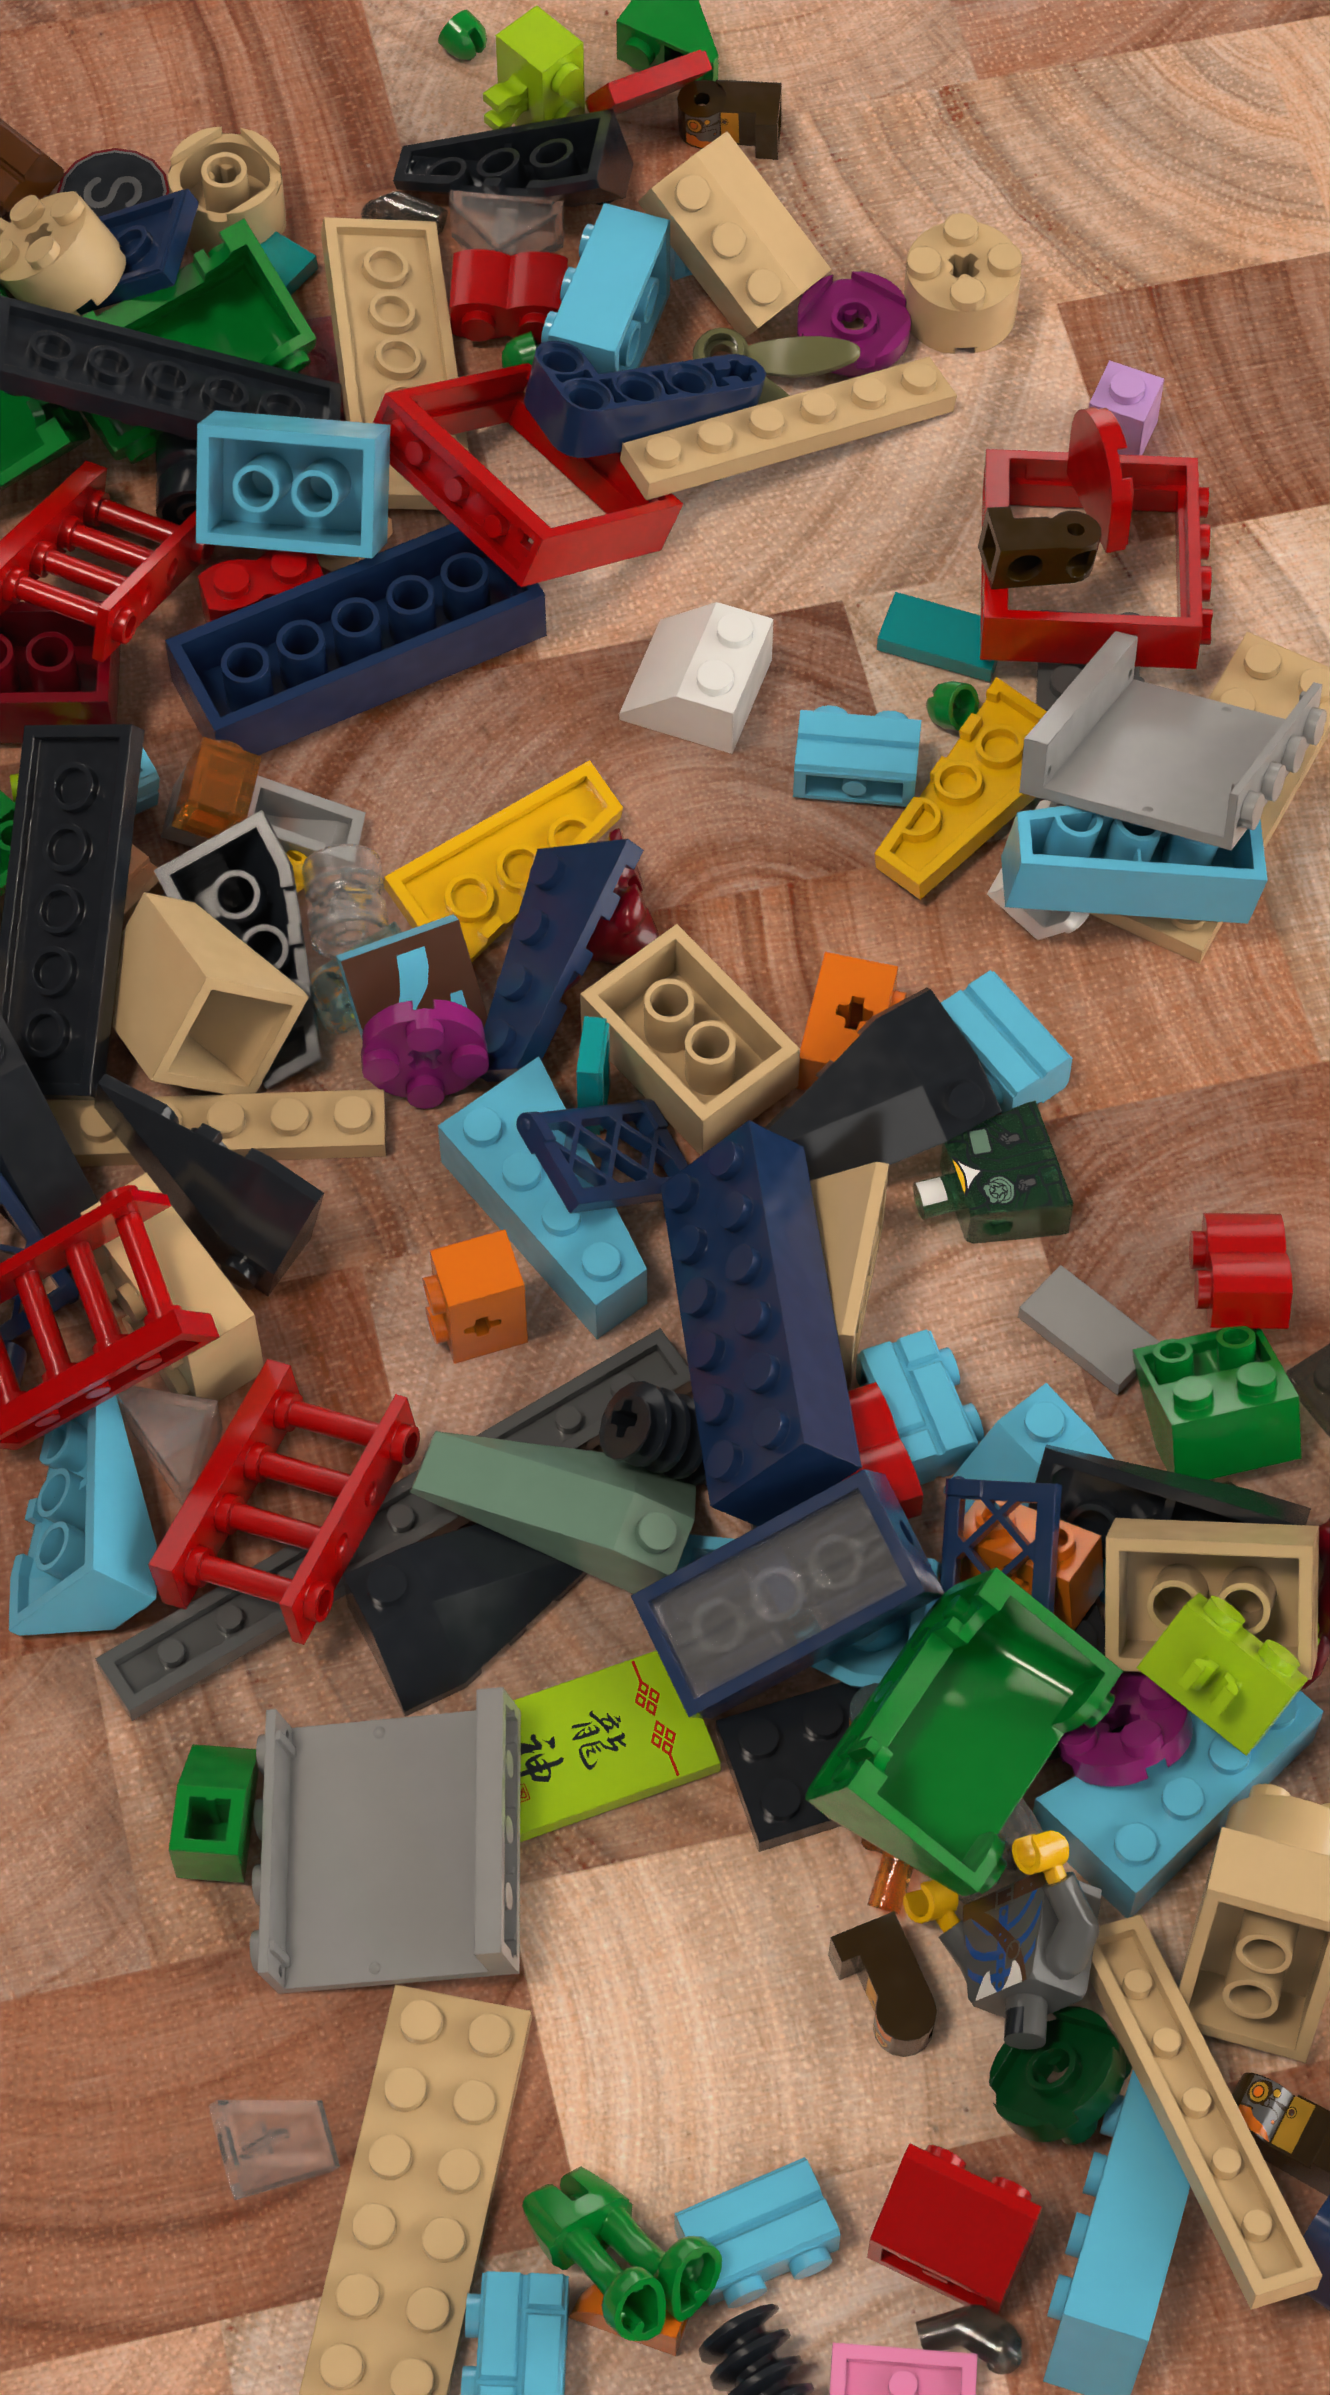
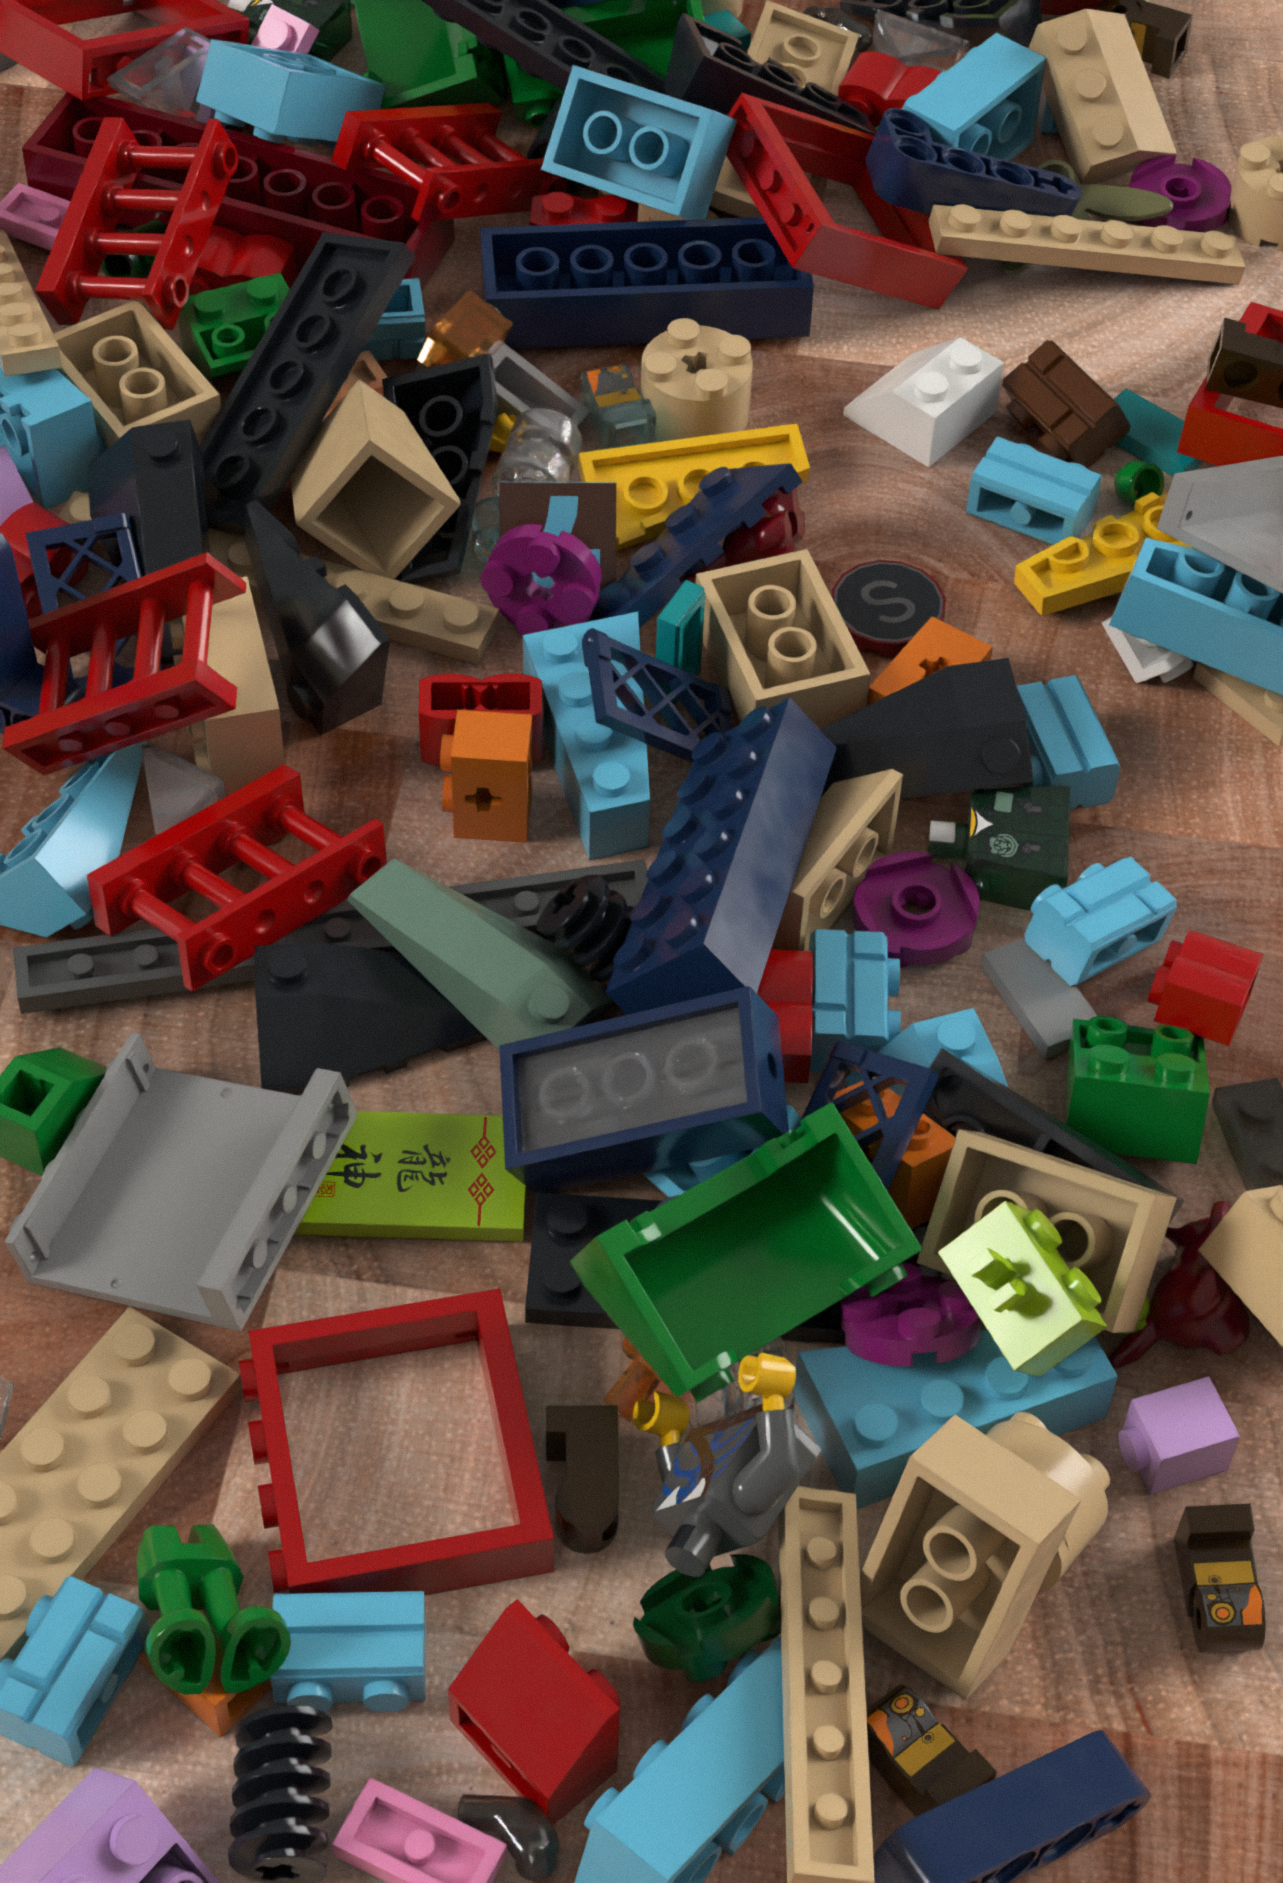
camera: 20 degrees right, 10 degrees down
none -> red window [239,1288,554,1596]
none -> red brick [419,673,542,767]
none -> clear light blue leg [580,363,656,450]
none -> tan brick [640,318,753,442]
none -> black wedge [664,13,876,136]
none -> black tile [831,560,946,658]
none -> magenta plate [852,851,980,969]
none -> reddish brown brick [1002,340,1131,469]
none -> medium azure brick [1024,856,1177,987]

